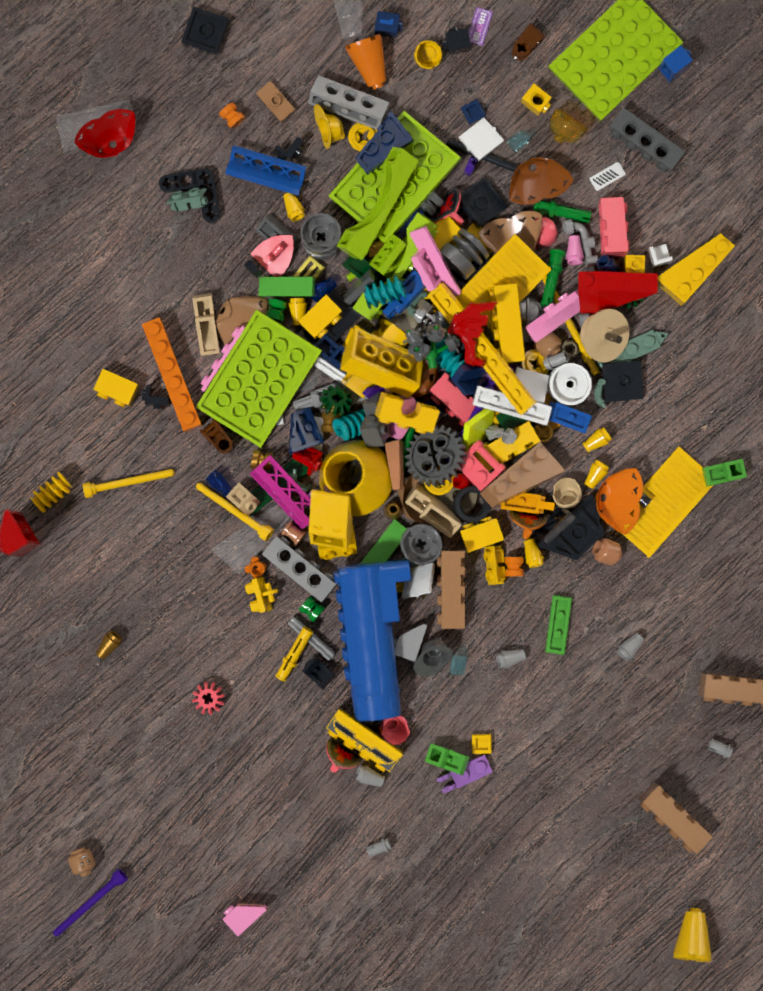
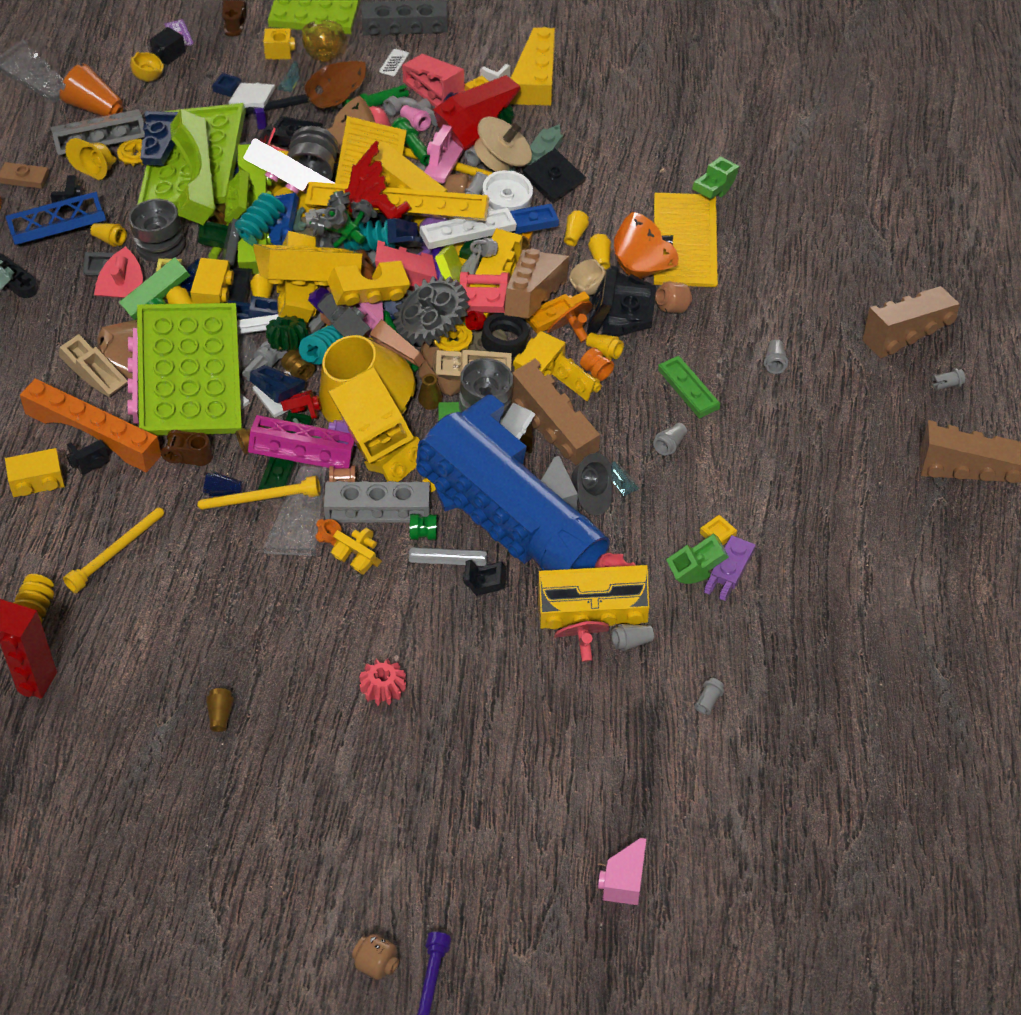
camera: 45 degrees left, 35 degrees down
tan bracket [226,482,260,516] -> none
black tile [244,260,262,278] -> none
yellow pin [275,626,314,682] -> none
dark blue brick [375,11,403,38] -> none
sand green piece [594,379,606,408] -> none

